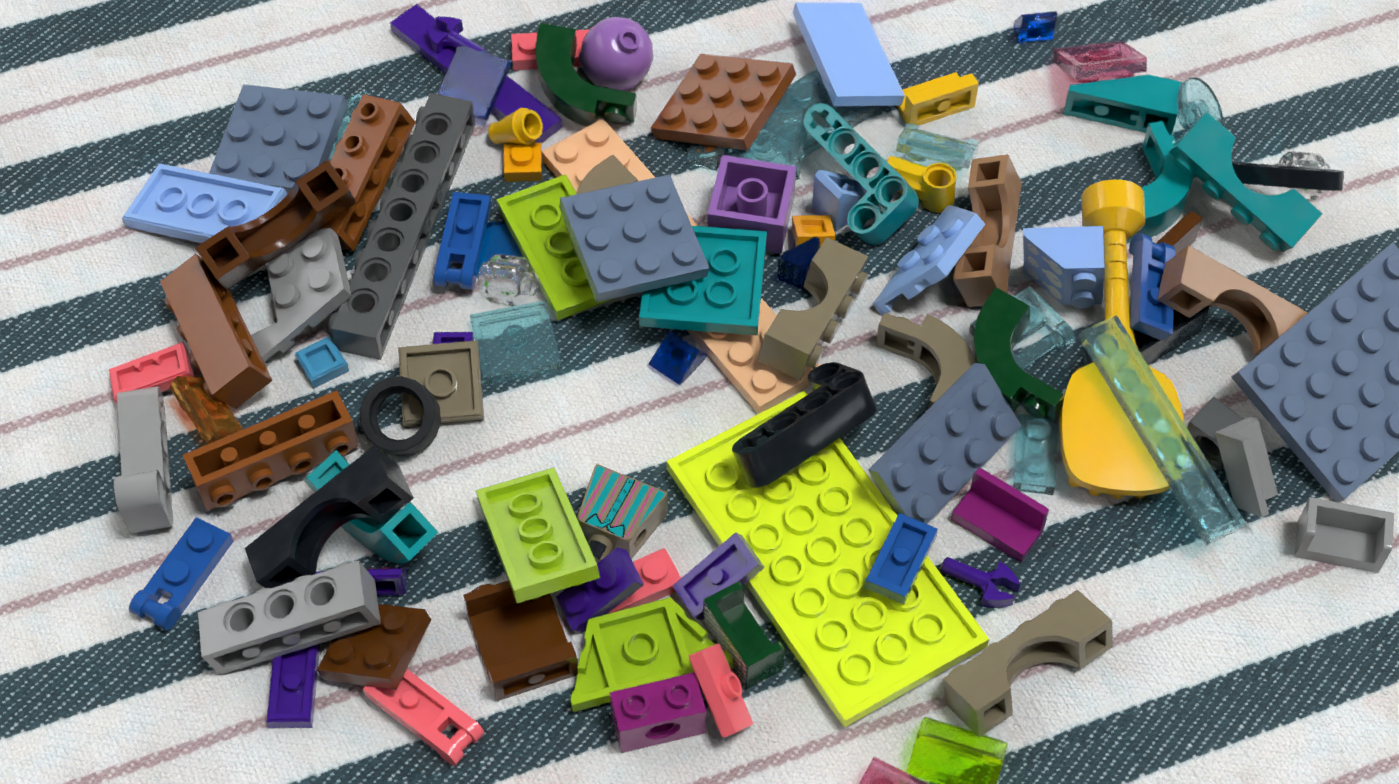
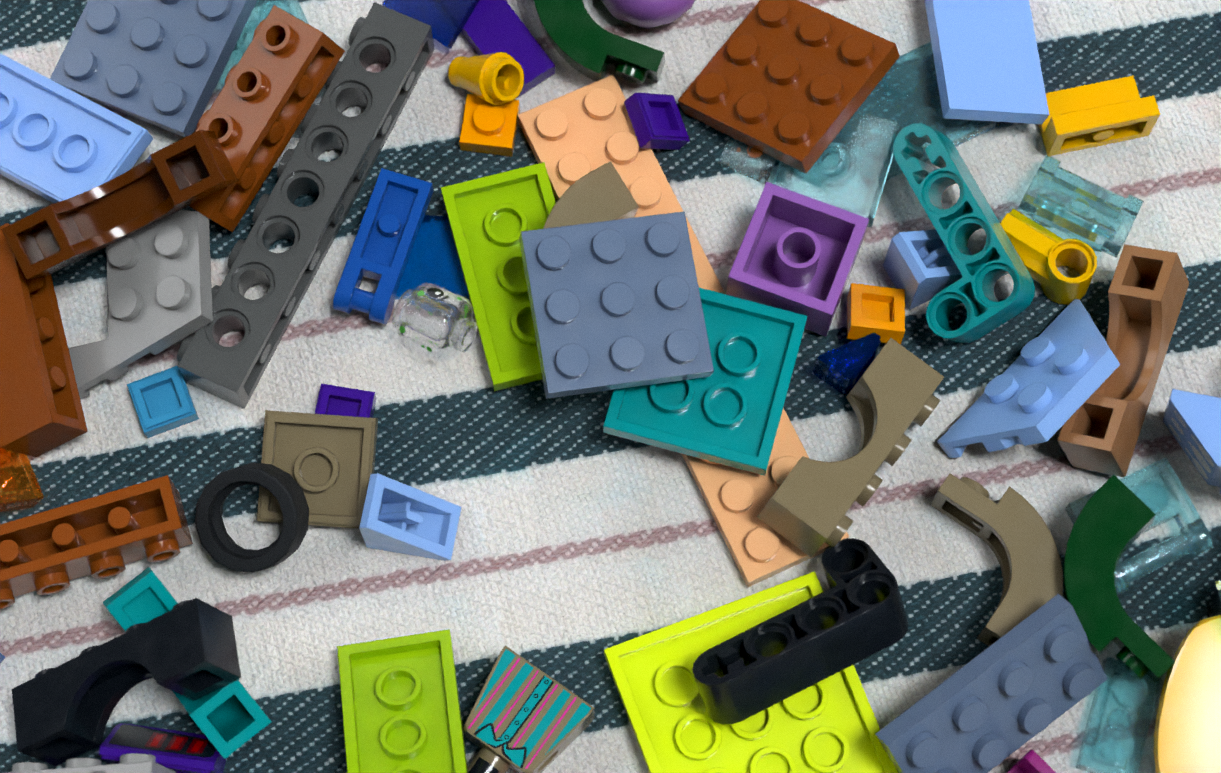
camera: 10 degrees right, 15 degrees up
clear light blue plate [470,300,562,386] -> none
clear blue slope [648,331,708,385] -> none
none -> light blue slope [359,473,461,561]
none -> dark purple tile [624,92,690,150]

